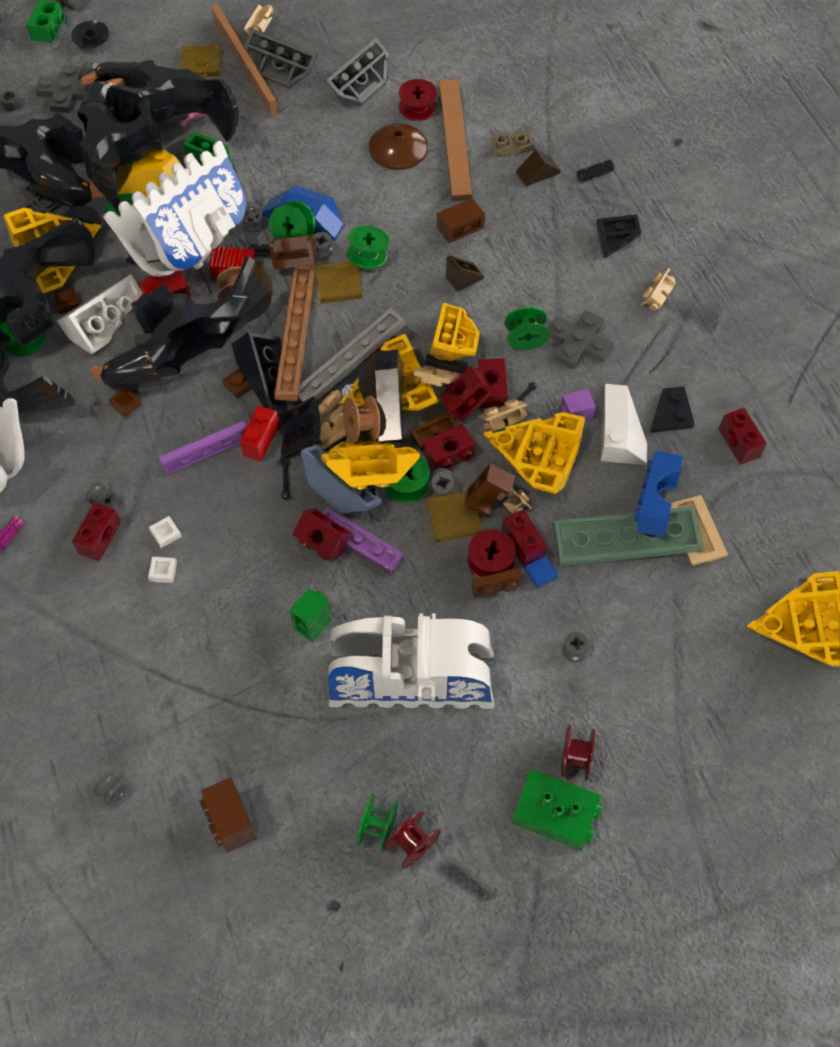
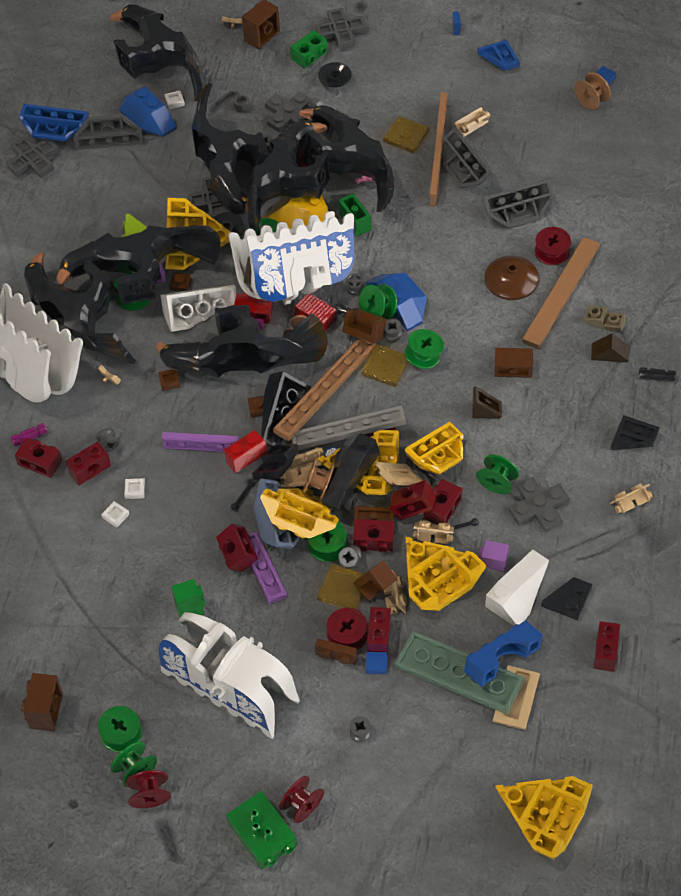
camera: 35 degrees right, 5 degrees down
none -> dark red brick [15,437,62,478]
none -> tan piece [97,364,121,386]
none -> green piece [98,706,142,753]

